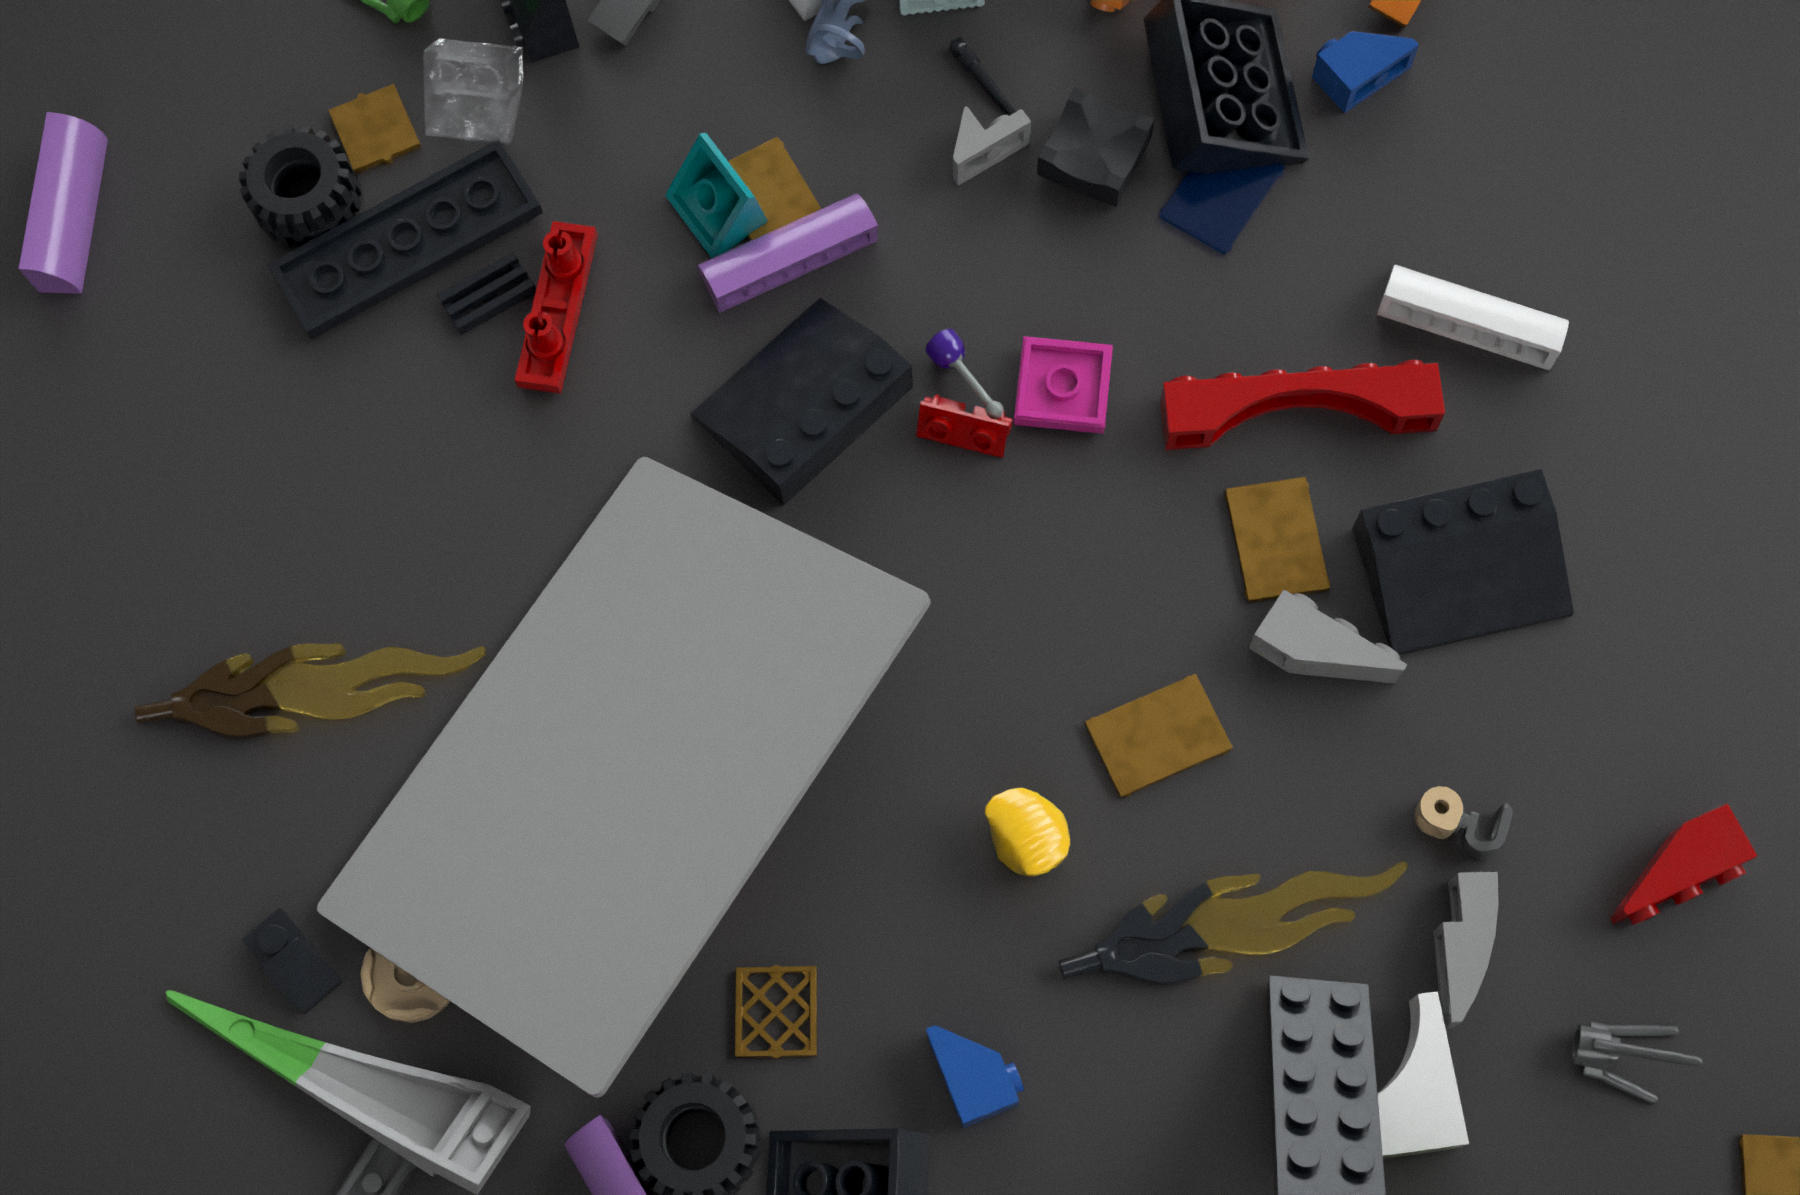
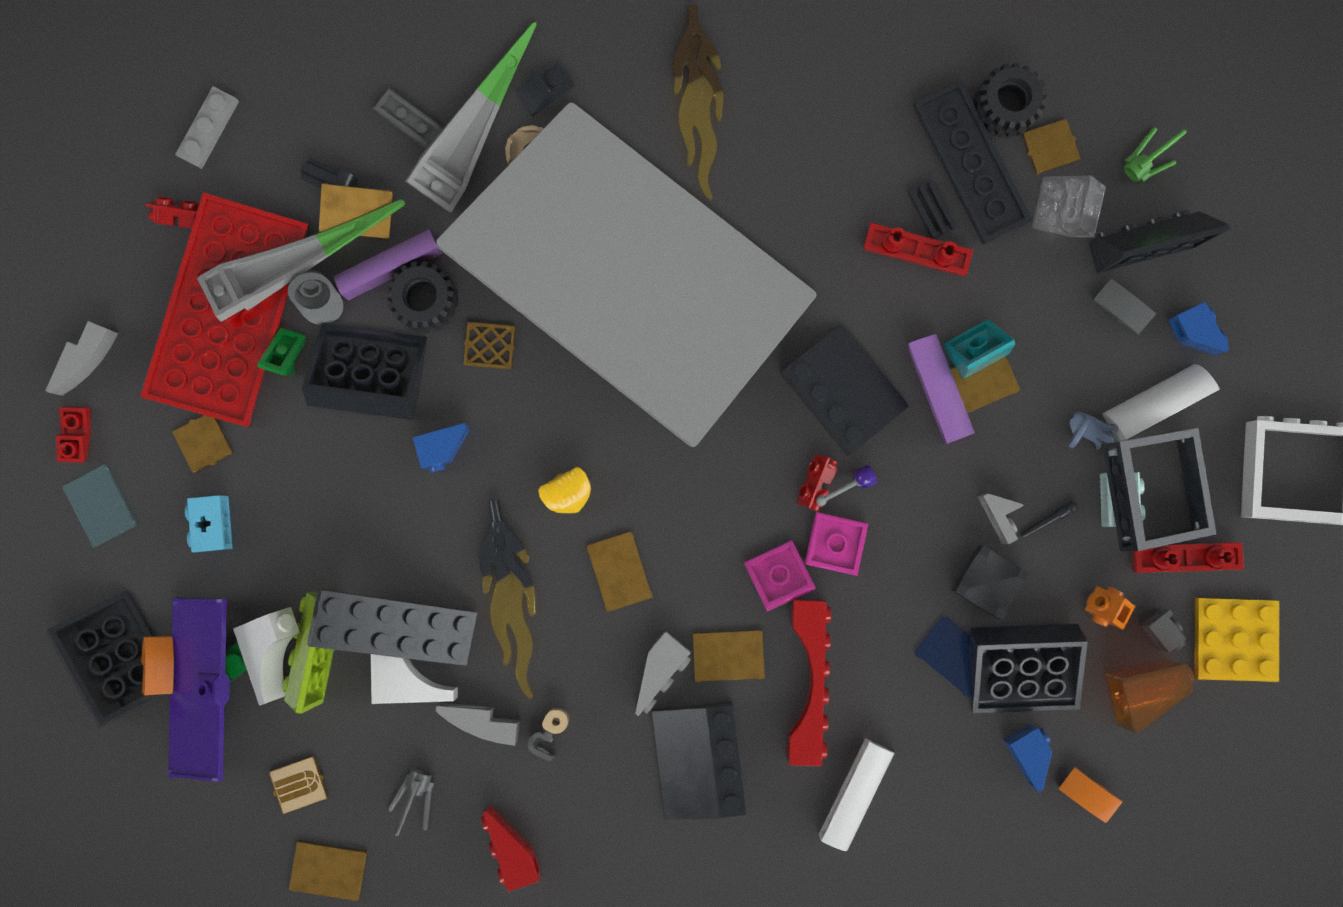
camera: 90 degrees right, 15 degrees up
none -> dark pink plate [744,540,816,612]

